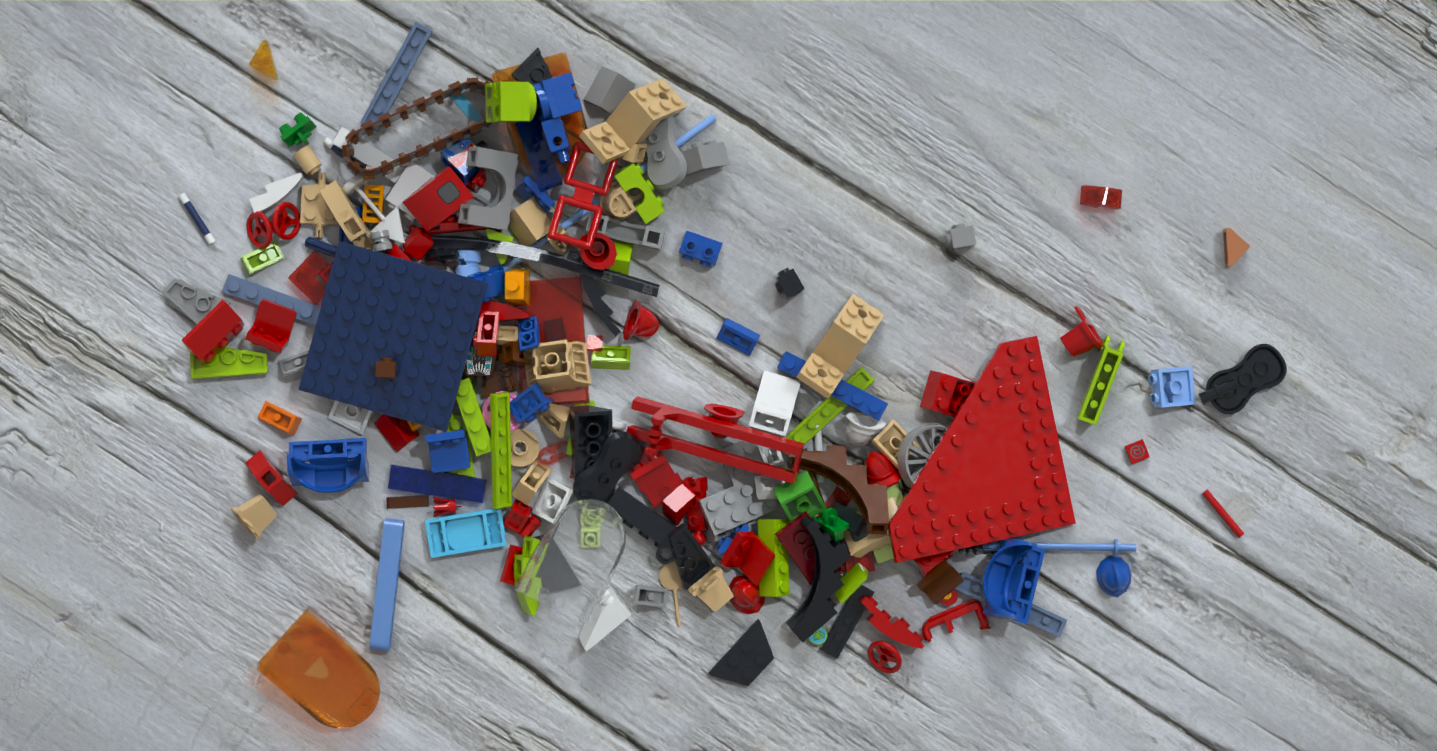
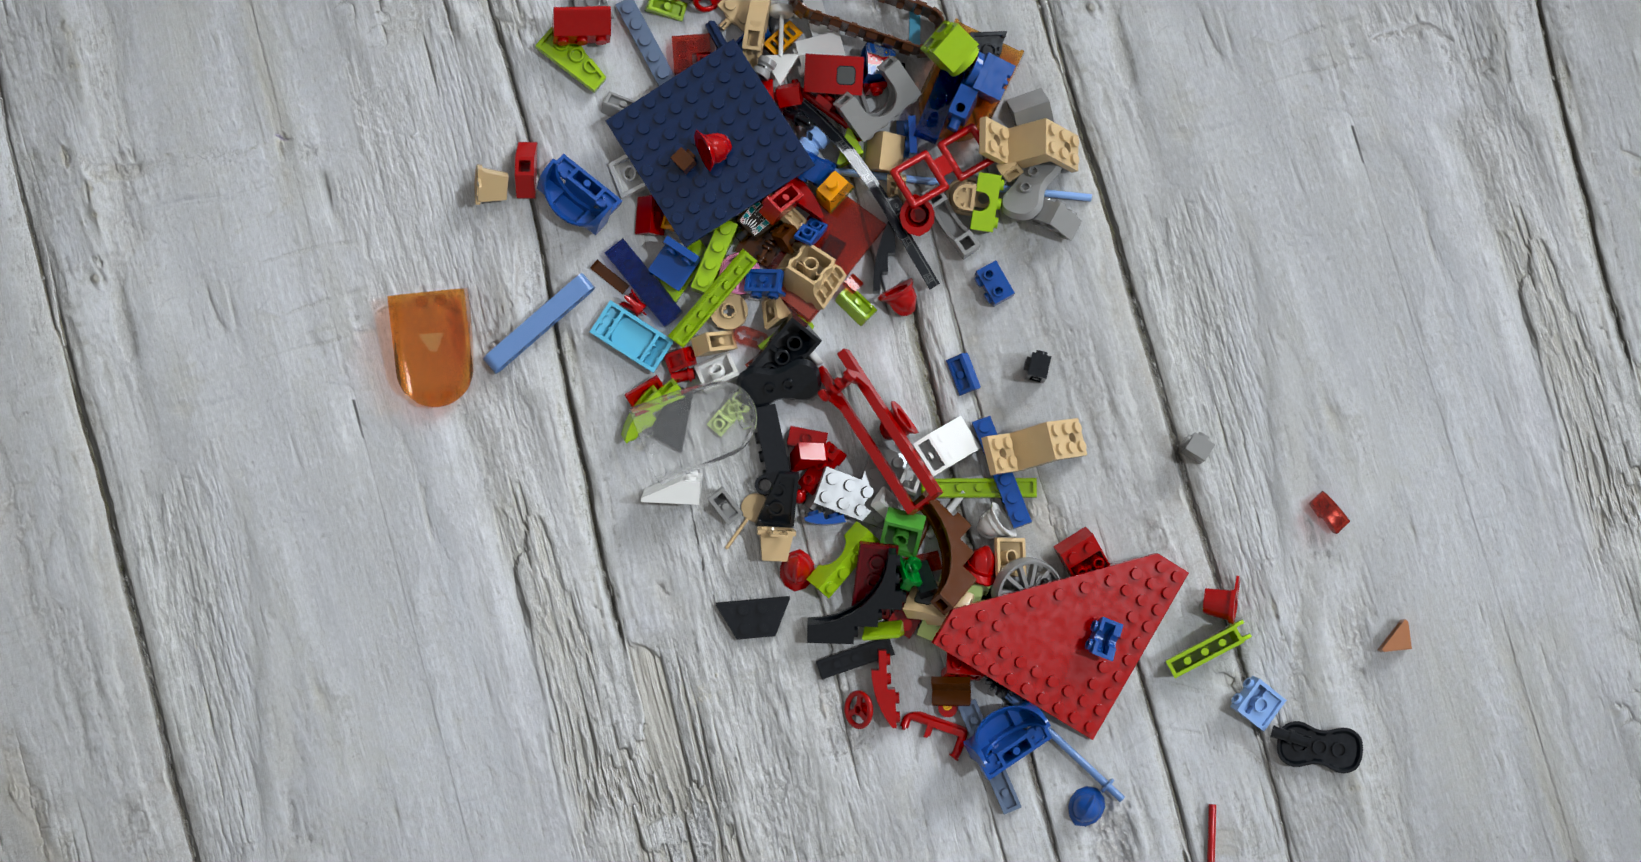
camera: 40 degrees right, 5 degrees down
red bracket [245,299,297,353] -> none
orange slope [258,401,302,435] -> none
lime slope [609,241,633,275] -> none
red bracket [629,446,675,493] -> none
red bracket [720,532,775,585] -> none
tile [809,626,827,645] -> none
red tile [1124,439,1150,464] -> none
none -> red piece [694,130,732,171]
none -> blue cylinder [1085,617,1123,661]

